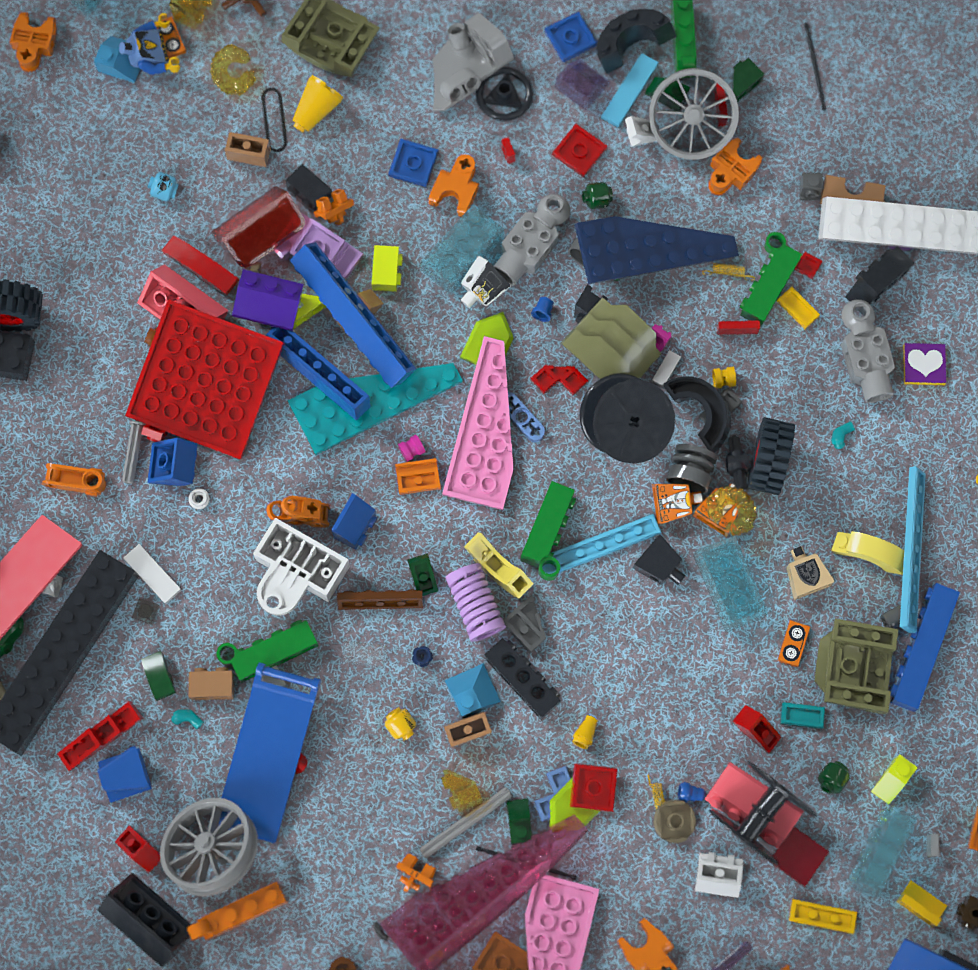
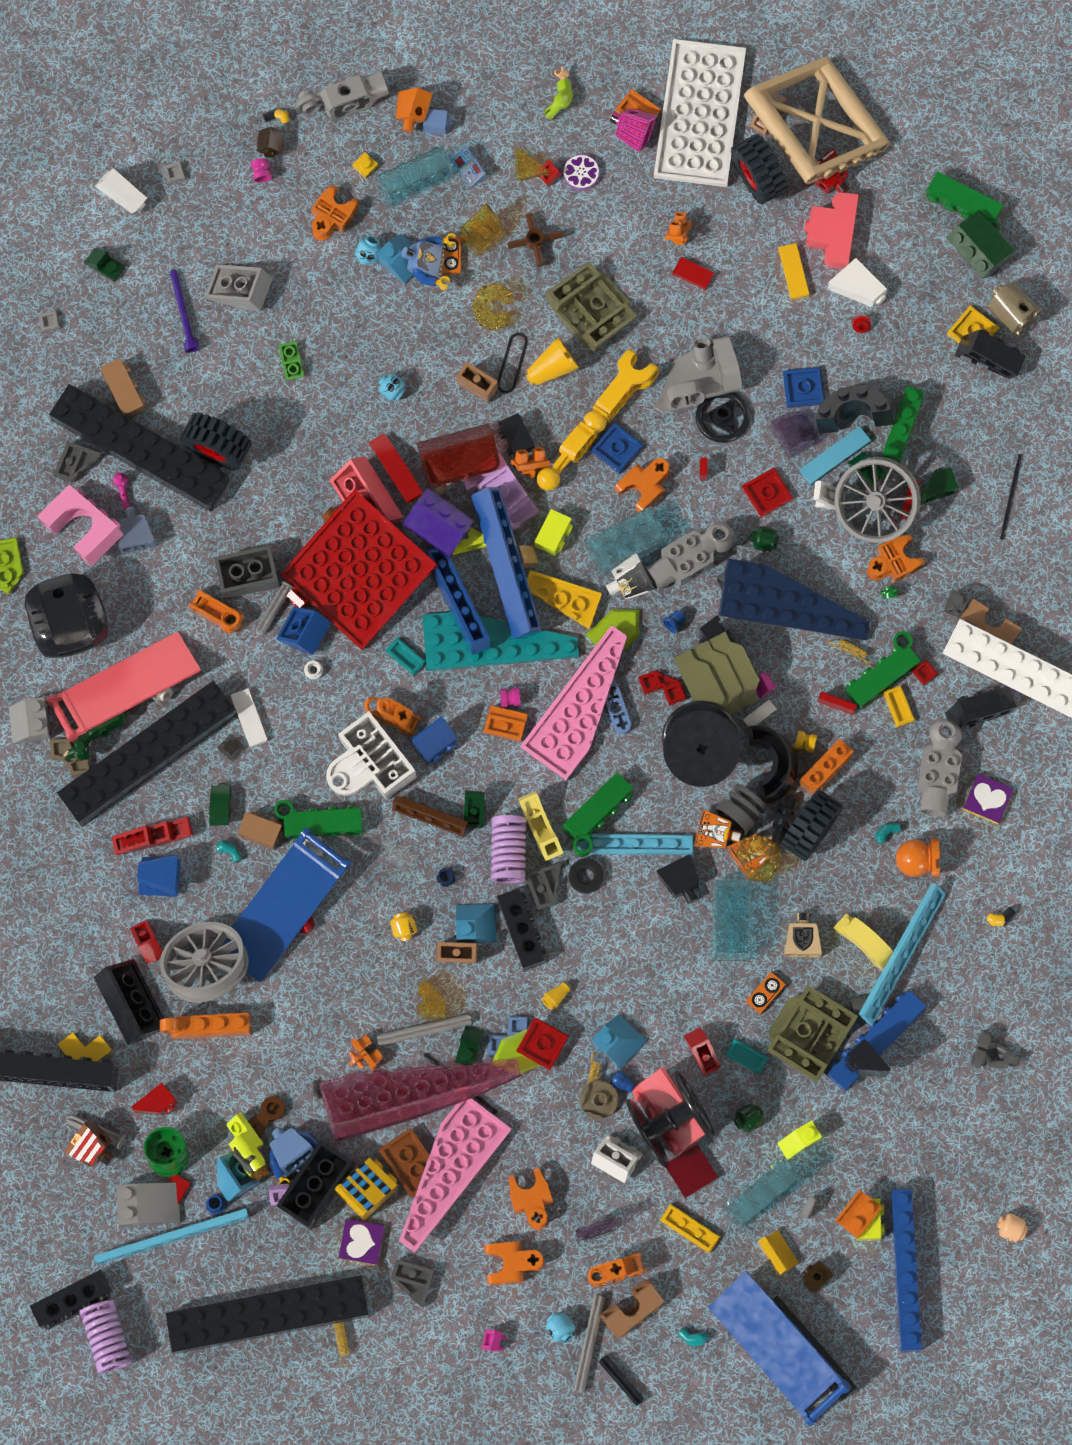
camera: 30 degrees right, 0 degrees up
none -> dark grey brick [214,545,280,599]
none -> bright green slope [278,341,304,381]
none -> medium azure head [355,236,382,265]
none -> teal tile [385,637,426,677]
none -> yellow wing [527,570,602,630]
none -> yellow piece [537,349,660,491]
none -> black tyre [569,858,603,894]
none -> dark azure slope [592,1014,647,1069]
none -> orange brick [799,739,854,796]
none -> black slope [845,1039,891,1077]
none -> green plate [879,586,900,599]
none -> orange tile [895,838,940,877]

